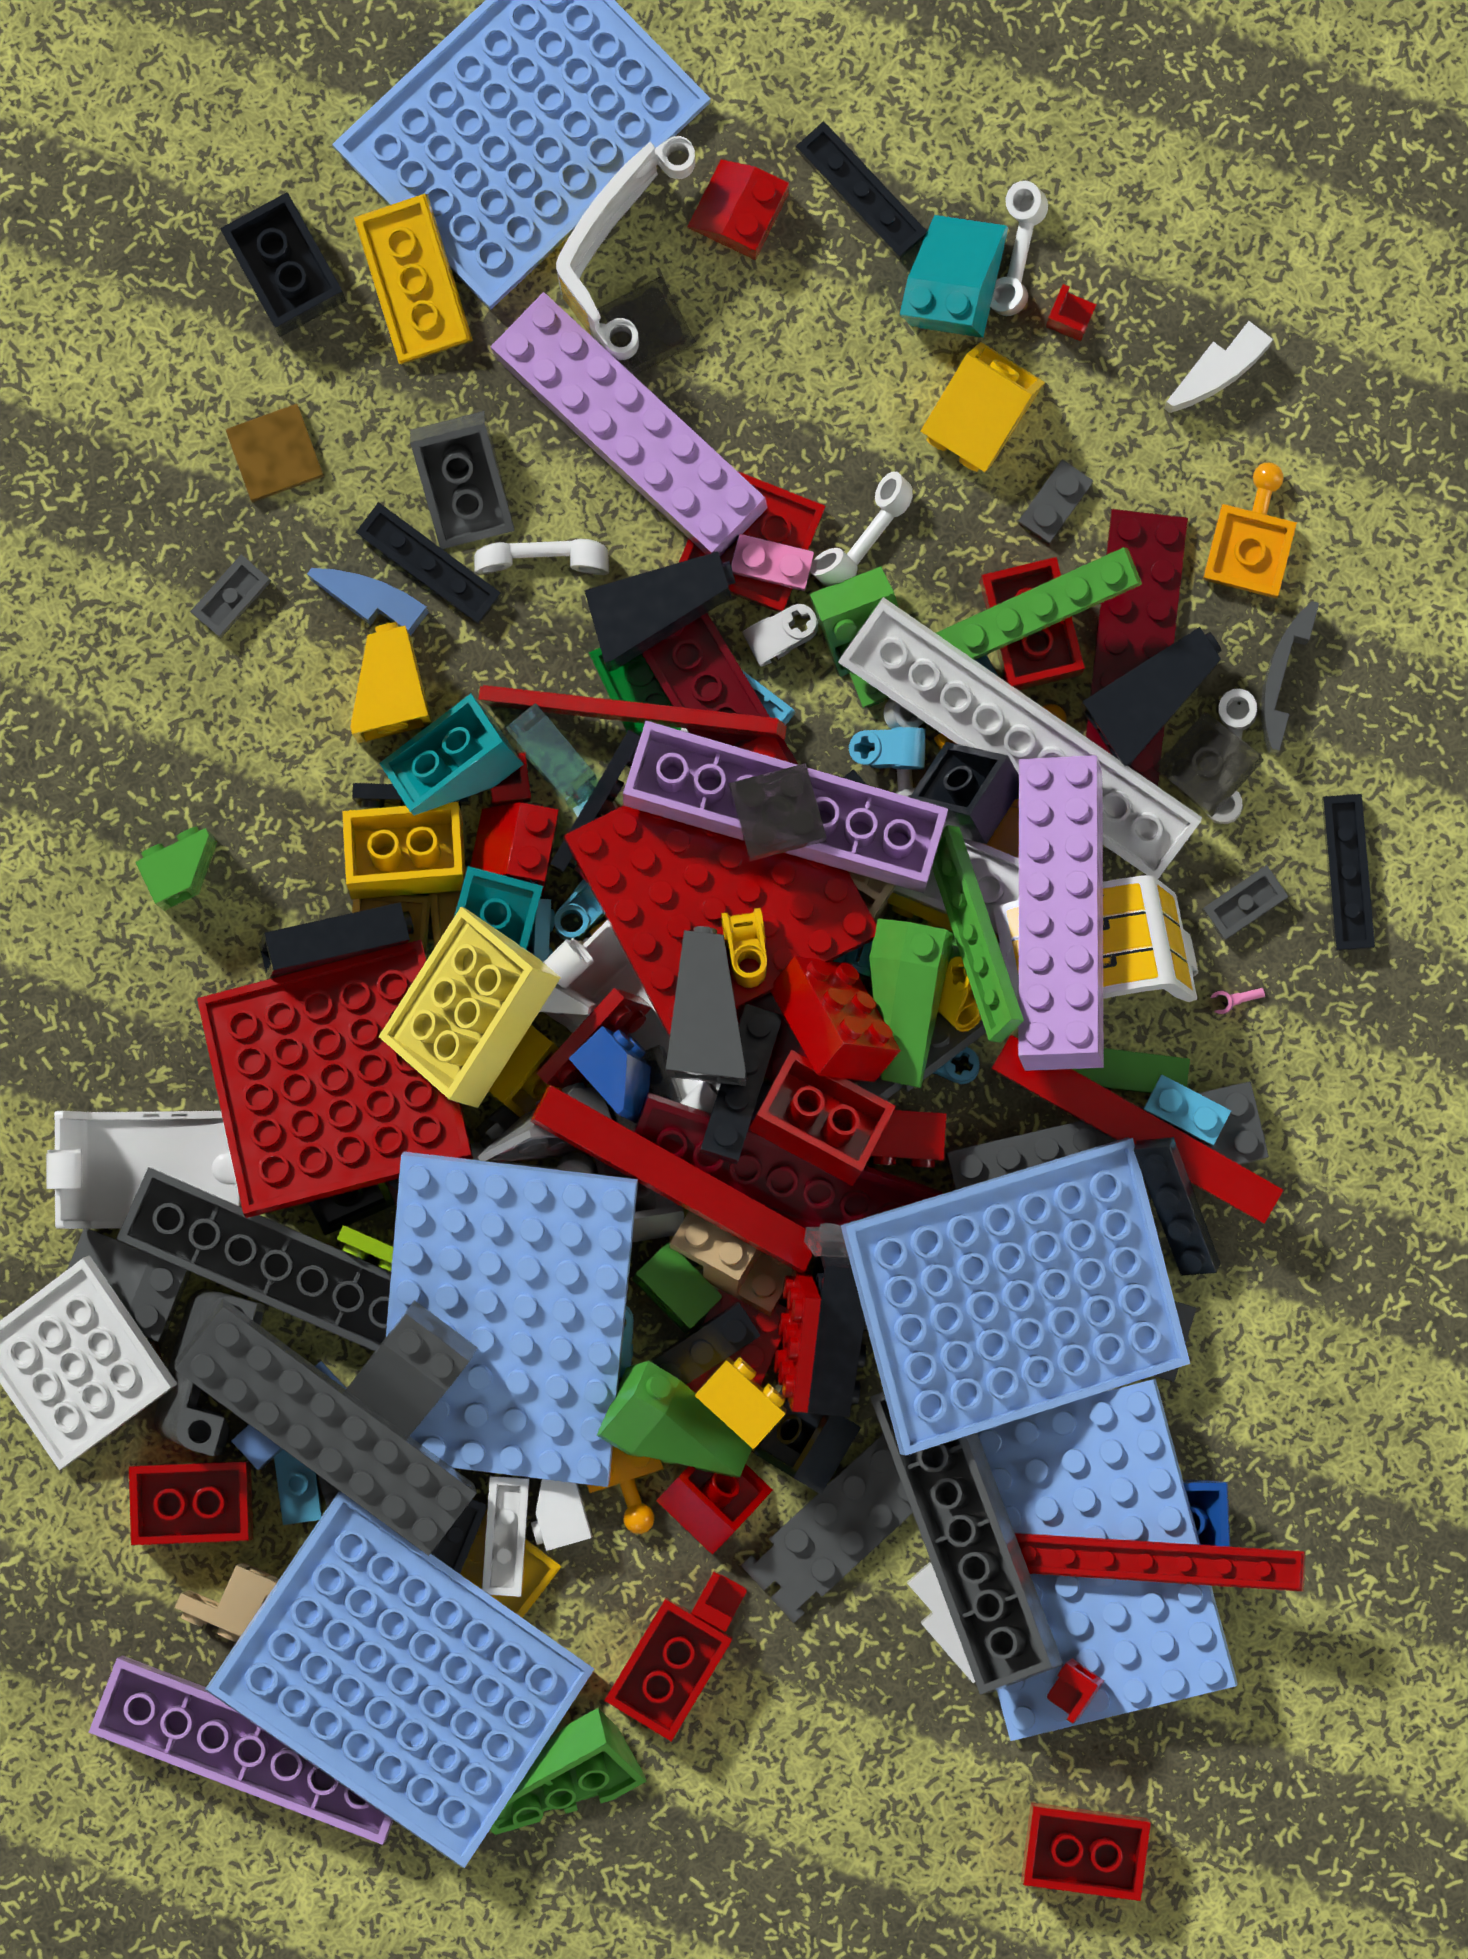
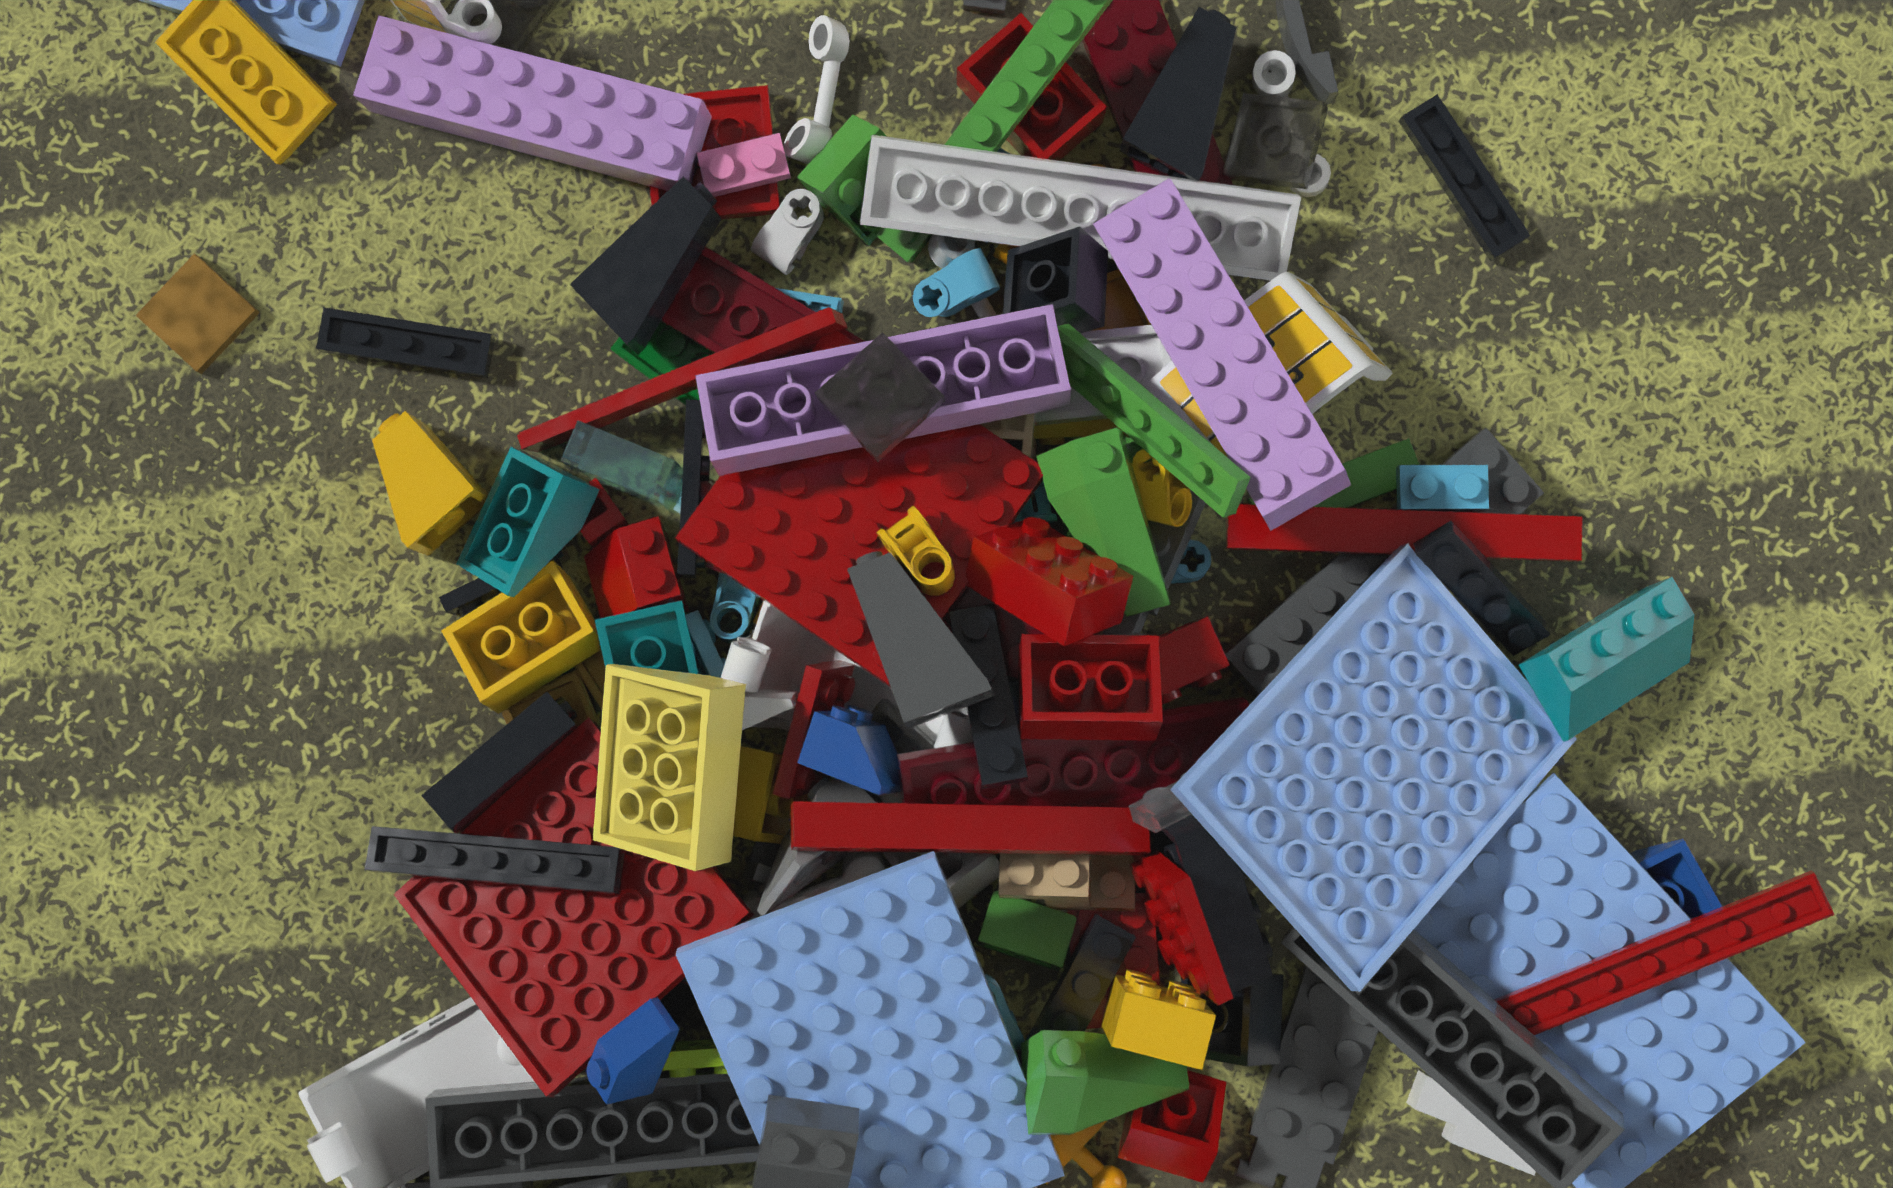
camera: 30 degrees left, 0 degrees up
bright green slope [135,826,217,911] -> none
dark grey plate [190,554,271,639] -> none
black brick [220,192,346,338] -> none
medium blue slope [307,568,429,636] -> none
dark grey slope [410,411,515,549] -> none
white piece [474,539,609,575] -> none
red panel [1047,1658,1104,1724] -> none
dark grey plate [1202,865,1289,941] -> none
bright pink hand [1211,988,1265,1014] -> none
none -> black plate [364,826,625,895]
none -> blue slope [585,997,680,1105]
none -> teal slope [1519,577,1695,742]

